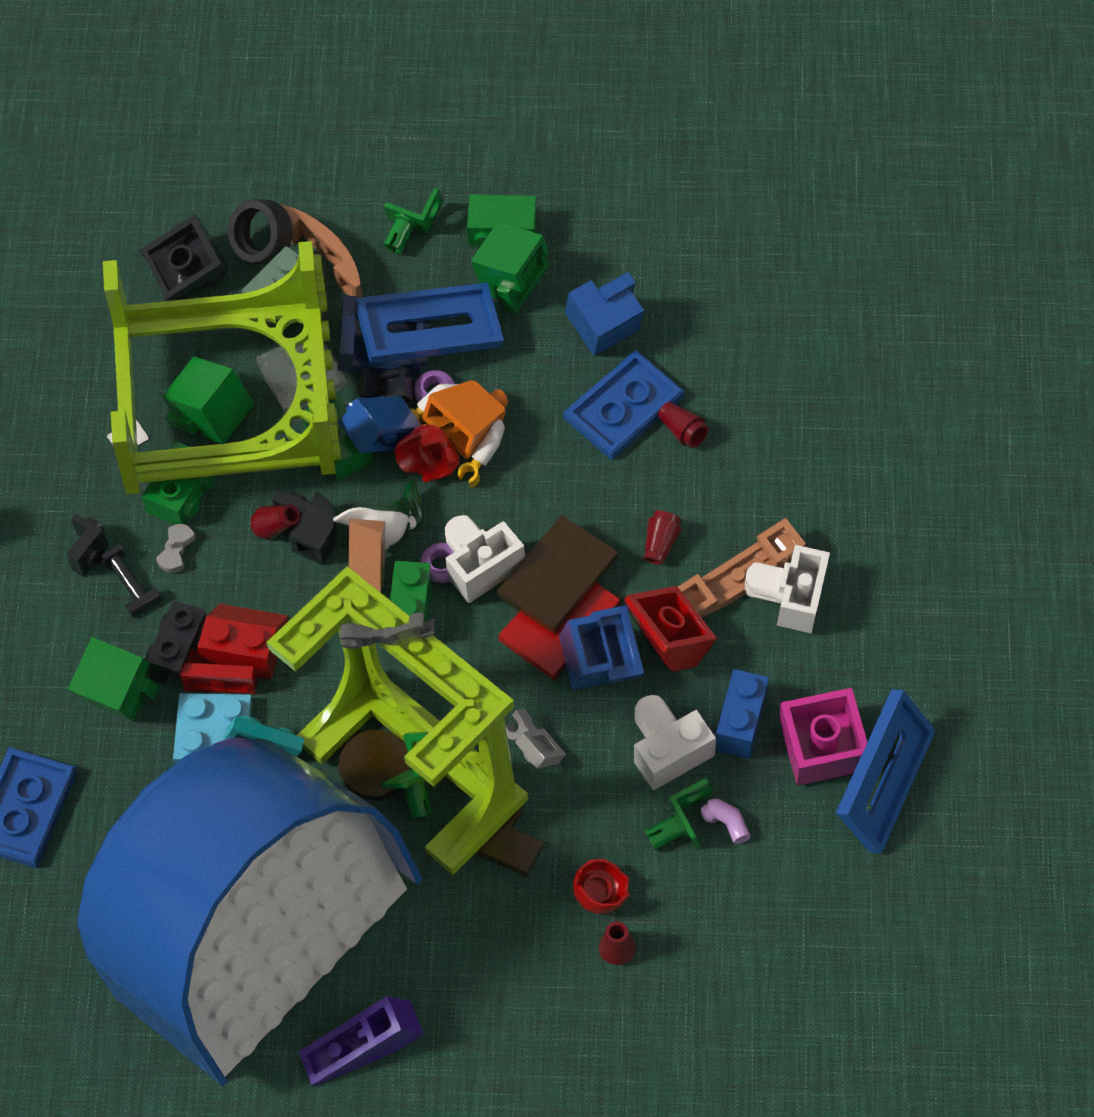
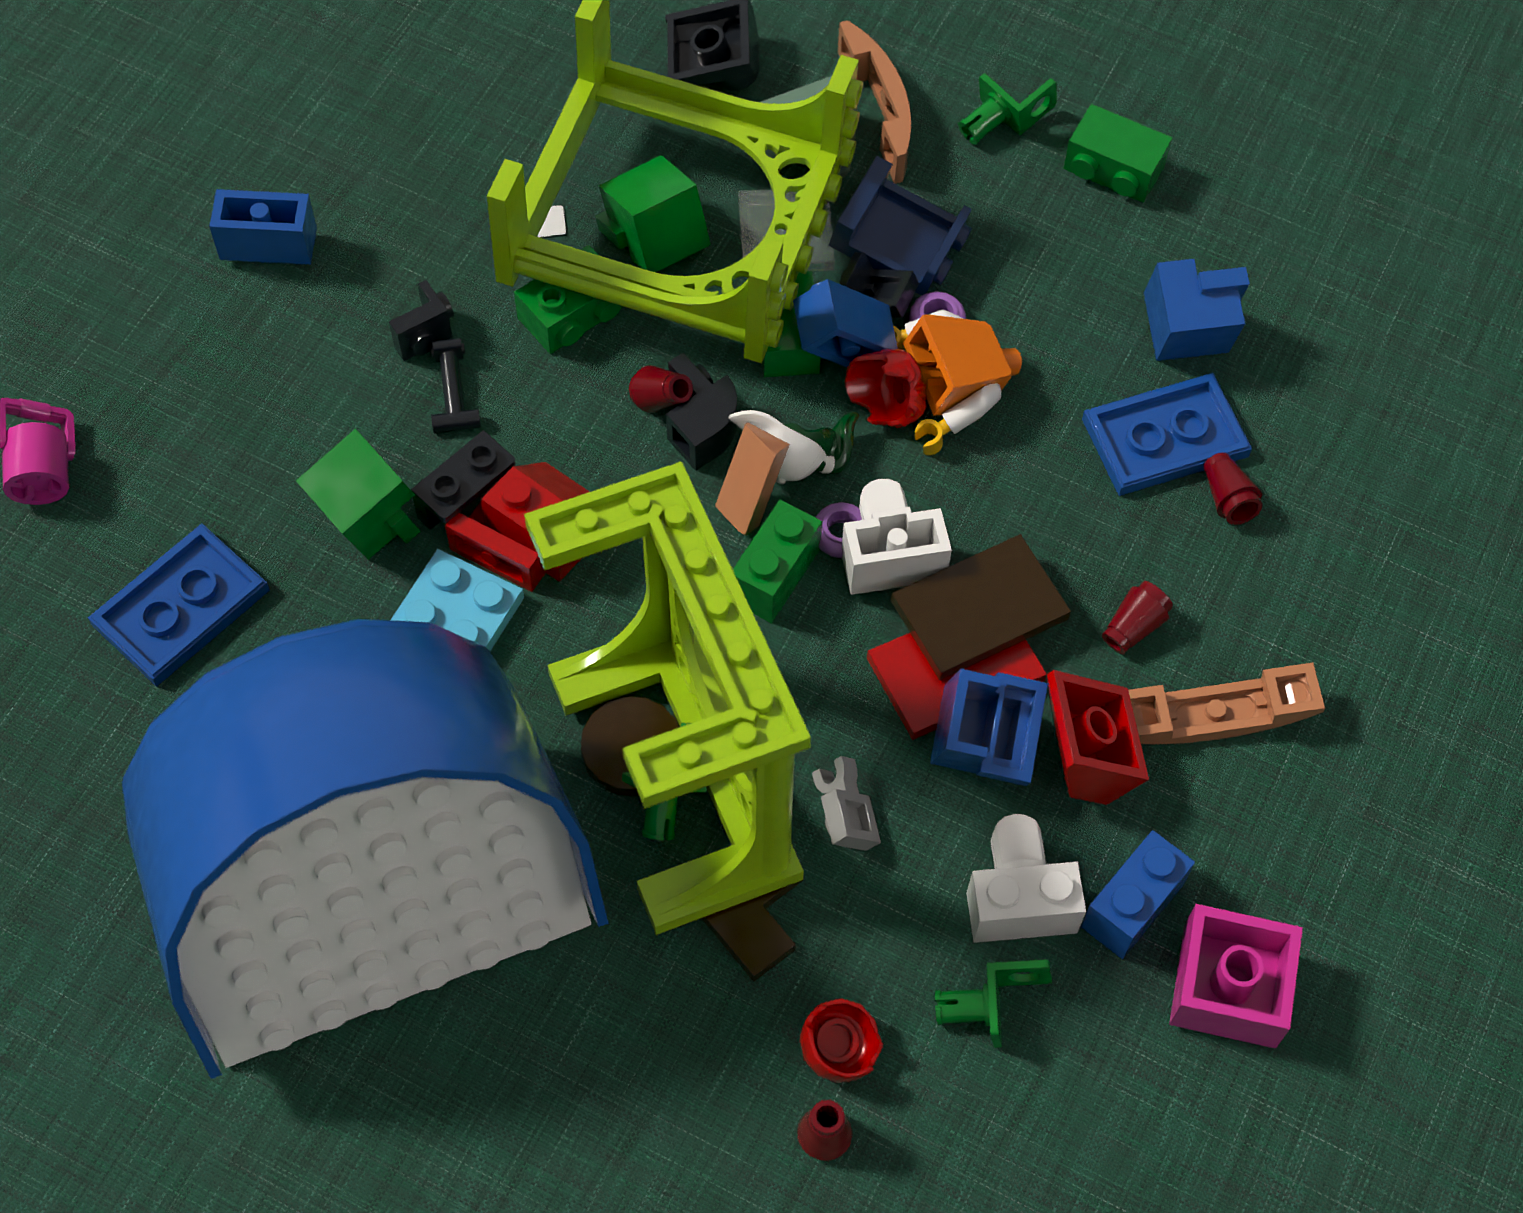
camera: 20 degrees right, 0 degrees up
light grey piece [156,524,196,574] -> none
teal plate [223,716,304,757] -> none
black tyre [228,199,293,263] -> none
dark purple slope [298,996,424,1086] -> none
dark grey piece [339,613,435,649] -> none
blue piece [355,282,504,364] -> none
green plate [471,221,549,314] -> none
lavender arm [701,798,751,844] -> none
white brick [745,545,830,633] -> none
blue piece [836,689,936,854] -> none

